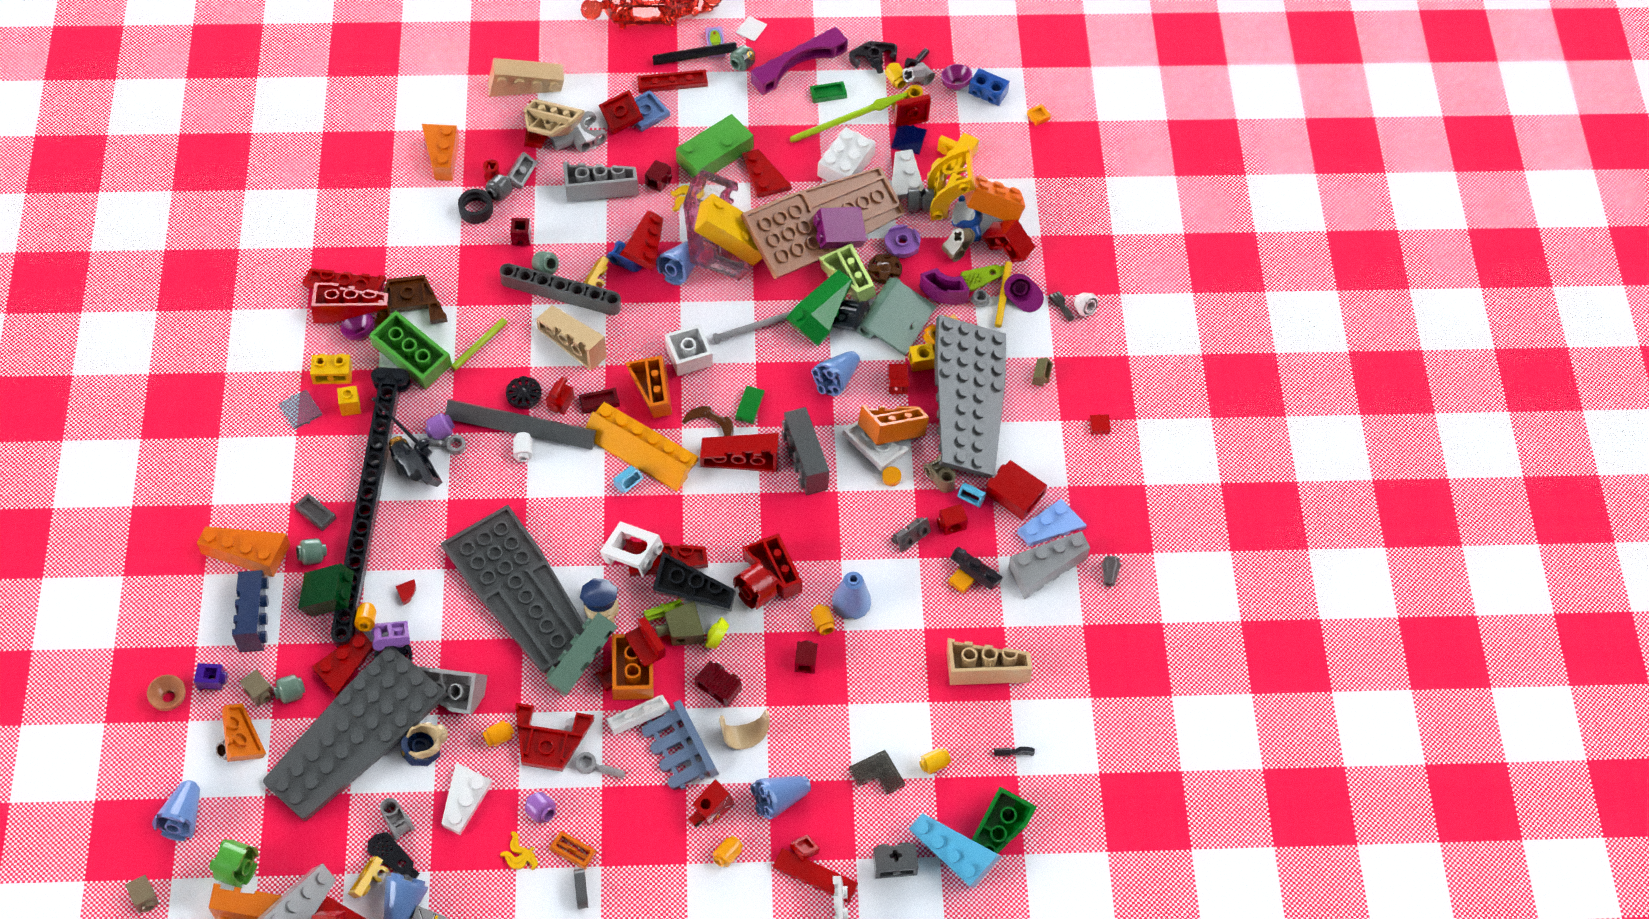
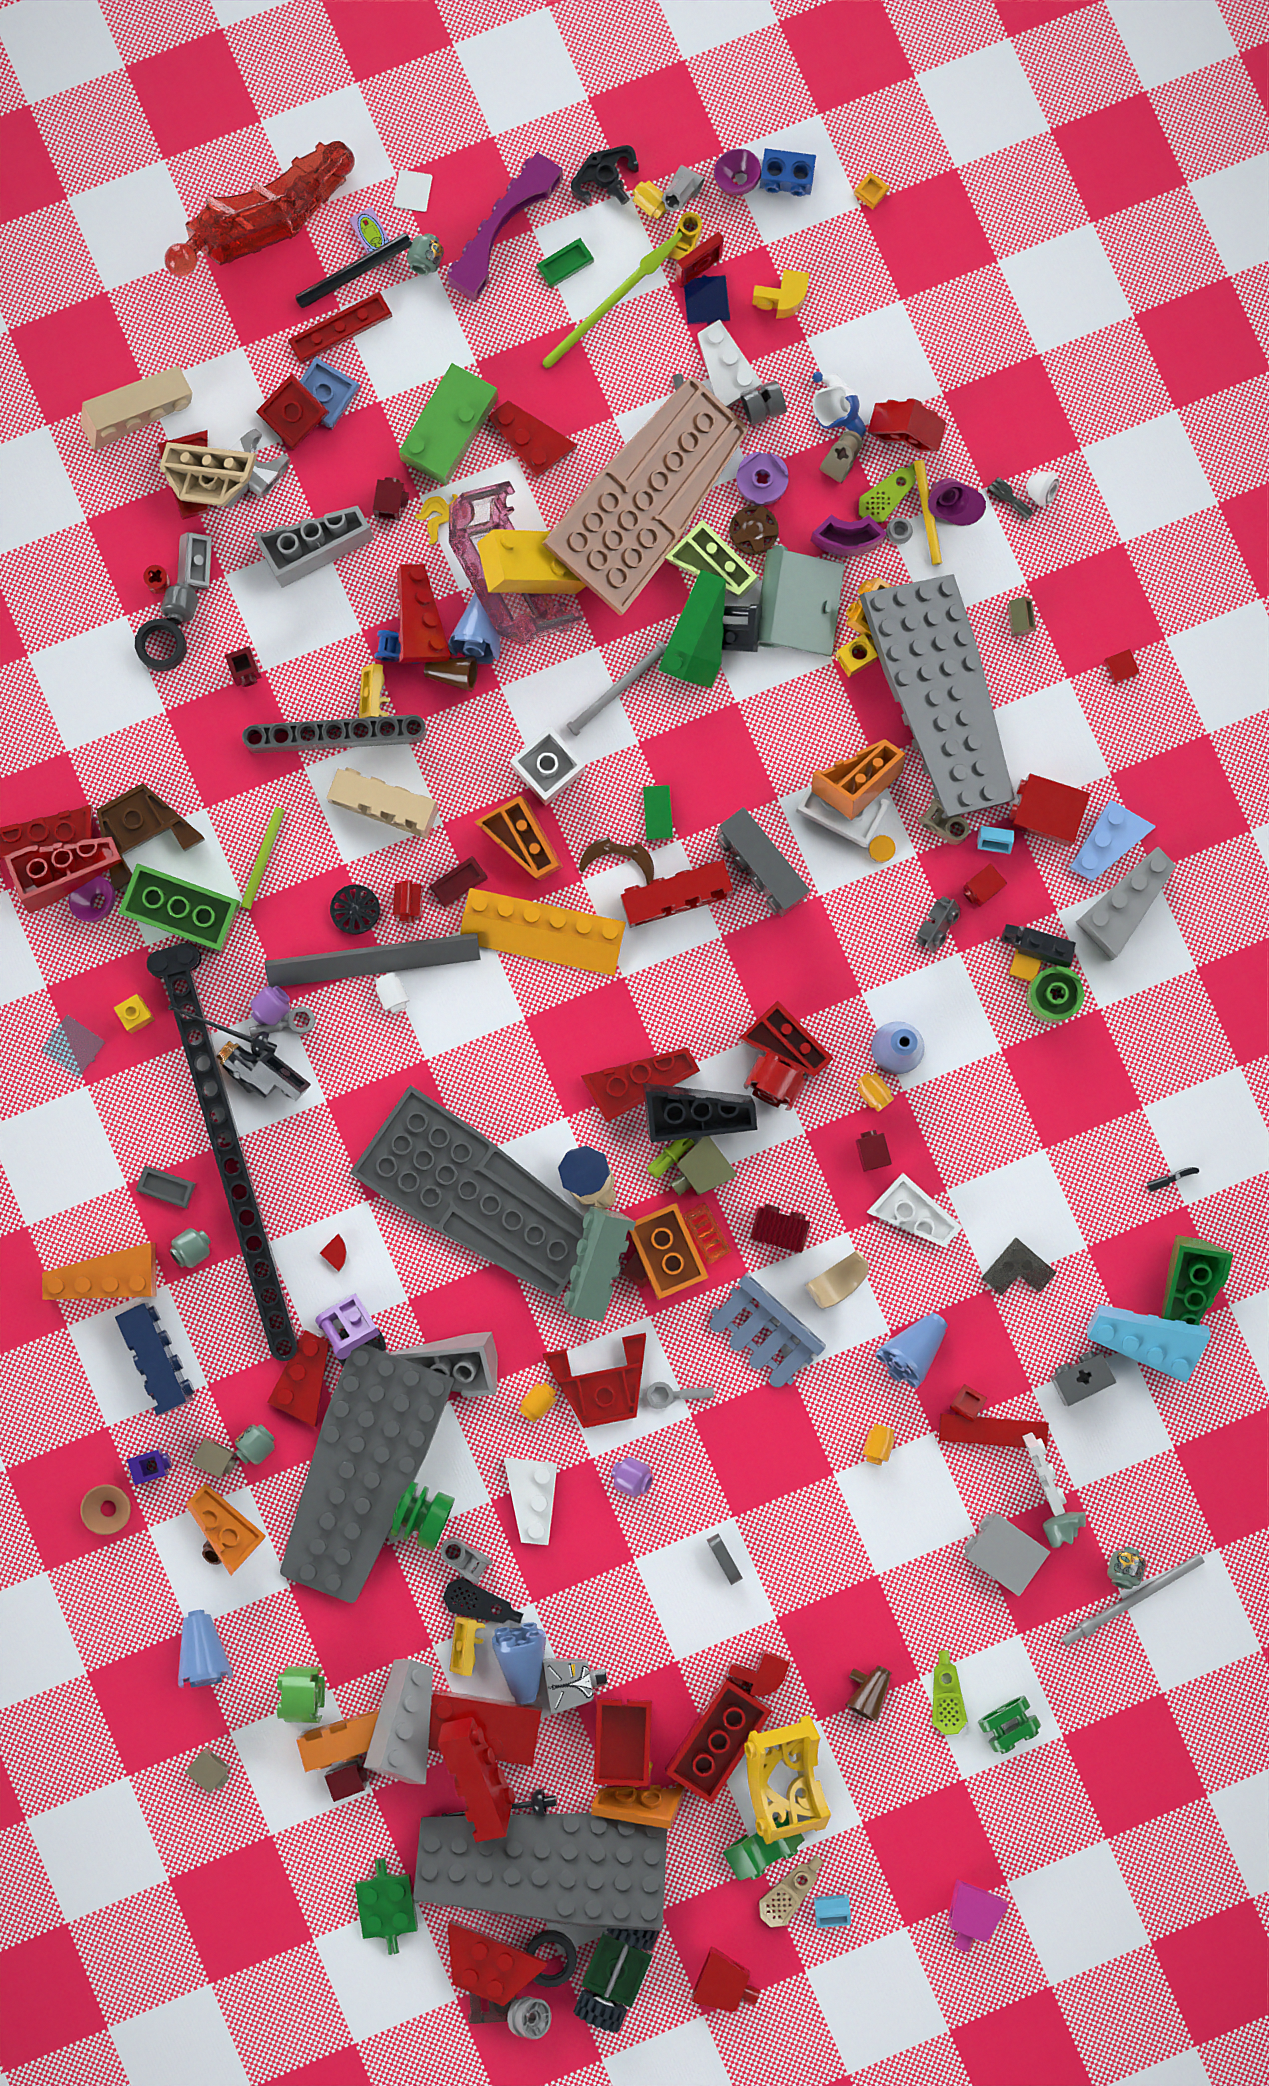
camera: 25 degrees left, 25 degrees up
dark green brick [298,563,354,617] -> none
yellow brick [310,353,353,384] -> none
light orange brick [354,602,377,632] -> none
piece [401,722,448,766] -> none
orange wedge [422,124,459,181] -> none
yellow piece [500,832,538,870] -> none
sand green head [532,251,559,275] -> none
orange tile [549,831,597,870] -> none
white panel [600,521,664,577] -> none
white tile [606,695,671,735] -> none
medium azure piece [613,465,644,493] -> none
red panel [625,616,666,667] -> none
red torso [688,779,735,828] -> none
neon yellow hat [704,617,729,649] -> none
medium blue cone [811,351,860,396] -> none
magenta brick [813,207,867,249] -> none
white brick [817,127,875,182] -> none
red brick [888,364,909,394] -> none
black bar [904,48,929,69] -> none
yellow brick [919,748,951,775] -> none
yellow fence [927,145,975,221] -> none
tan wedge [946,638,1032,685] -> none
orange brick [964,175,1026,221] -> none
dark grey cone [1102,556,1122,587] -> none
none -> green wheel [390,1481,455,1552]
none -> reddish brown piece [424,650,478,692]
none -> clear orange slope [682,1203,732,1264]
none -> white wing [867,1173,963,1247]
none -> bright green brick [1026,966,1085,1023]

